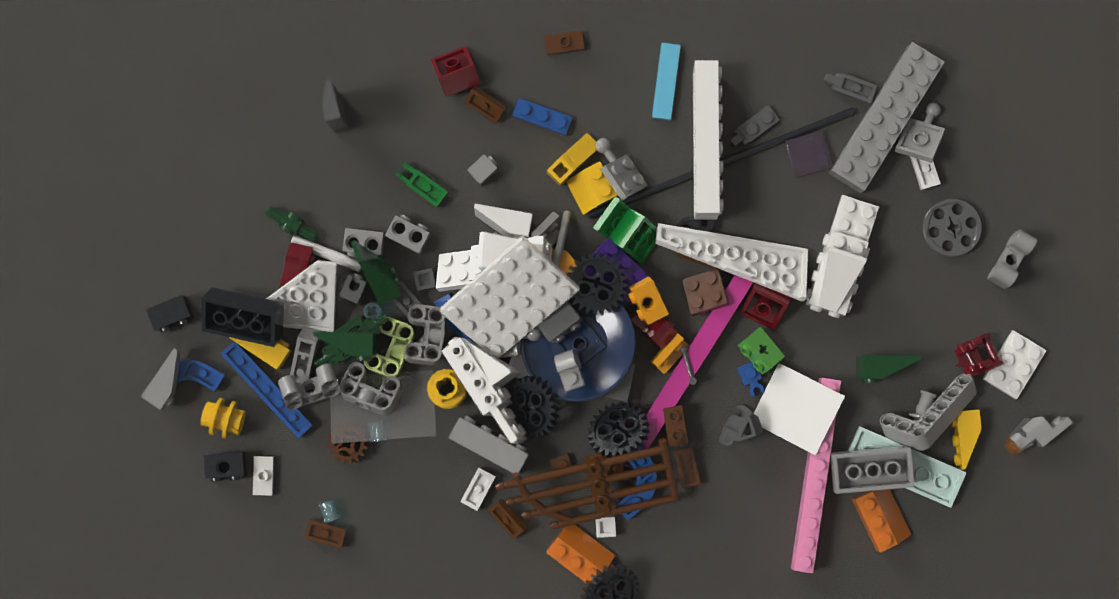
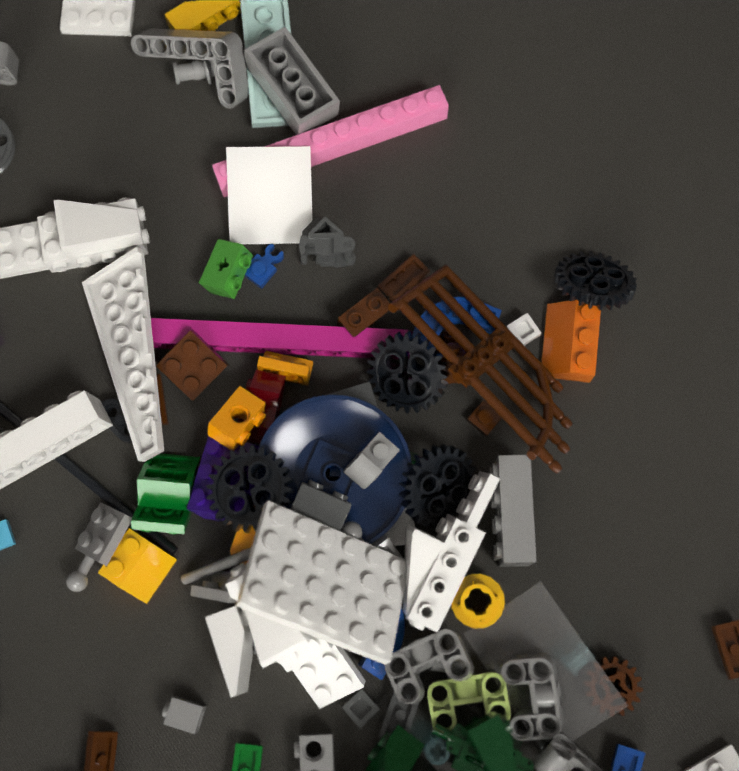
camera: 115 degrees left, 10 degrees down
clear light blue bush [318,500,340,523] -> none
white plate [460,468,496,511] -> none
reddish brown plate [488,498,527,539] -> none
blue plate [512,98,572,136] -> none
yellow slope [547,133,597,187] -> none
dark grey hinge [680,346,697,385] -> none
dark red slope [739,283,791,330] -> none
orange slope [851,489,912,553] -> none
dark green slope [856,355,921,383] -> none
dark red piece [954,332,1004,378] -> none

